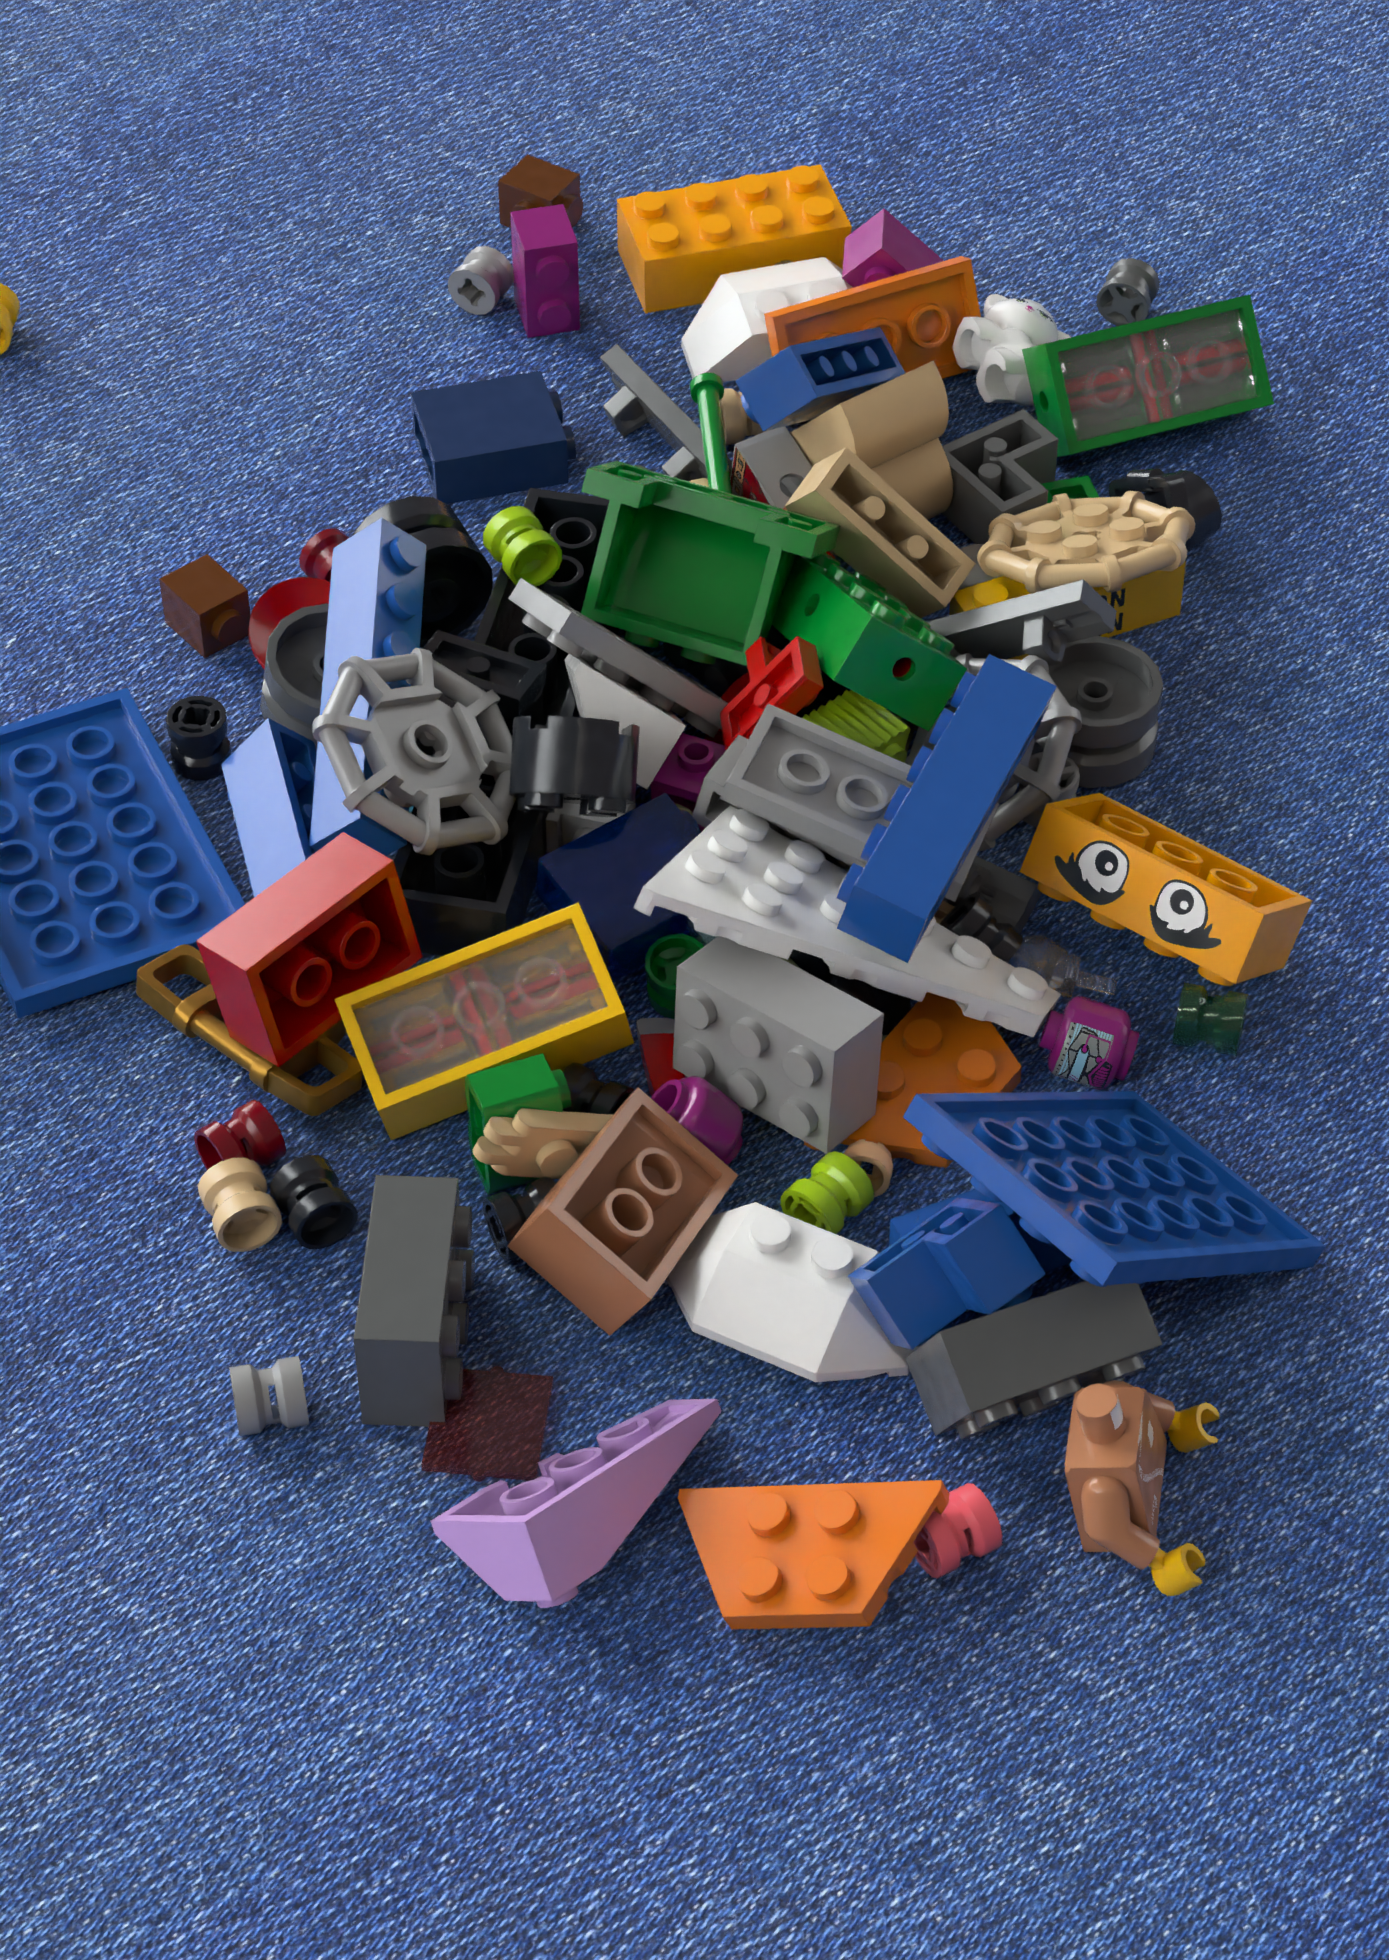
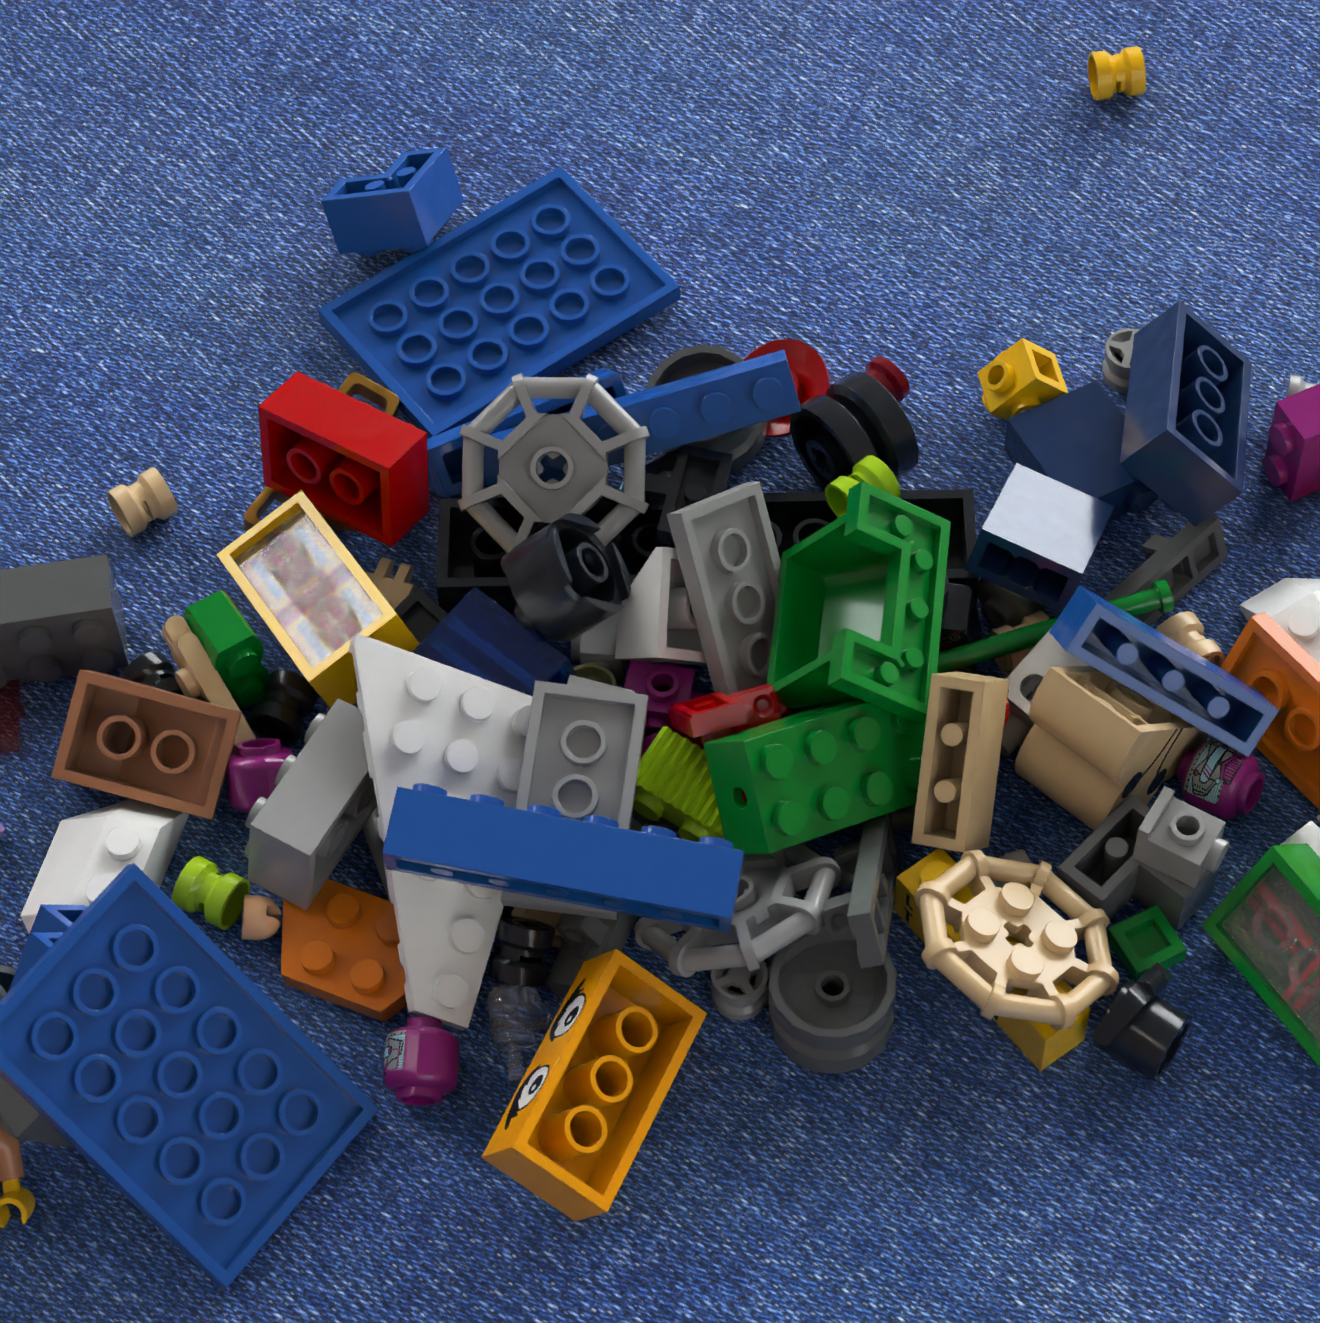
camera: 80 degrees right, 10 degrees up
reddish brown brick [159,554,251,658] -> none
black wheel [166,696,231,781] -> none
dark red wheel [194,1099,286,1170] -> none
black wheel [270,1155,358,1249] -> none
clear green wheel [1173,982,1249,1056] -> none
none -> brick [964,463,1115,613]
none -> yellow brick [977,338,1068,420]
none -> light grey wheel [1102,328,1139,393]
none -> dark blue brick [1120,300,1252,526]
none -> light grey brick [1133,786,1229,888]

